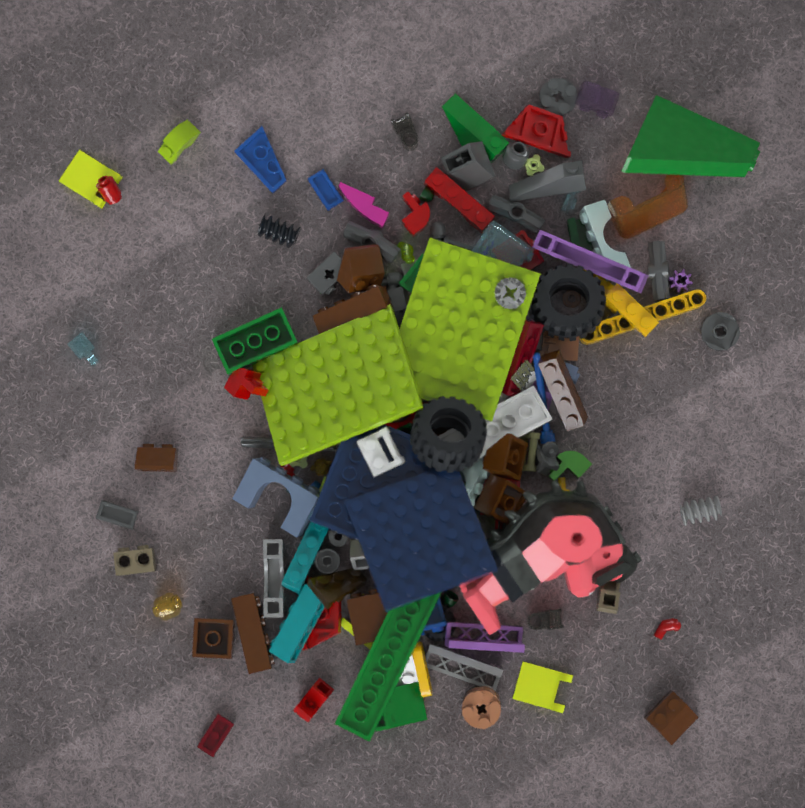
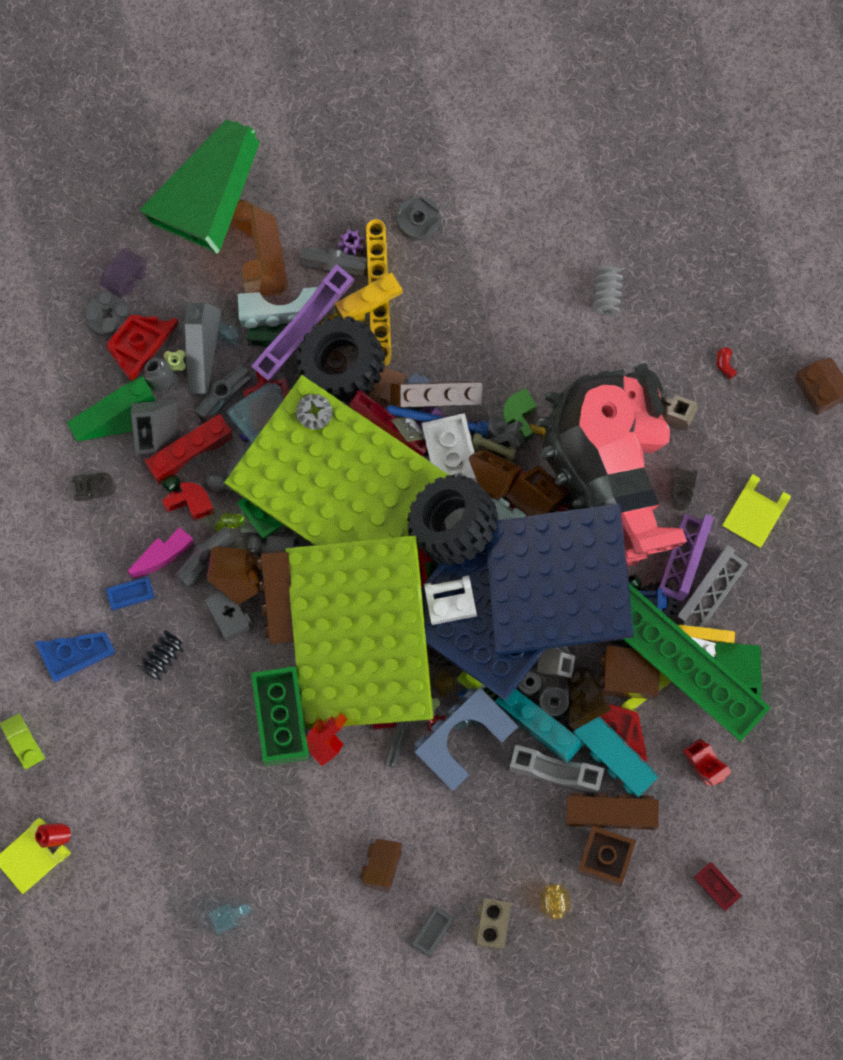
camera: 75 degrees left, 10 degrees down
nougat brick [462,686,501,729] -> none

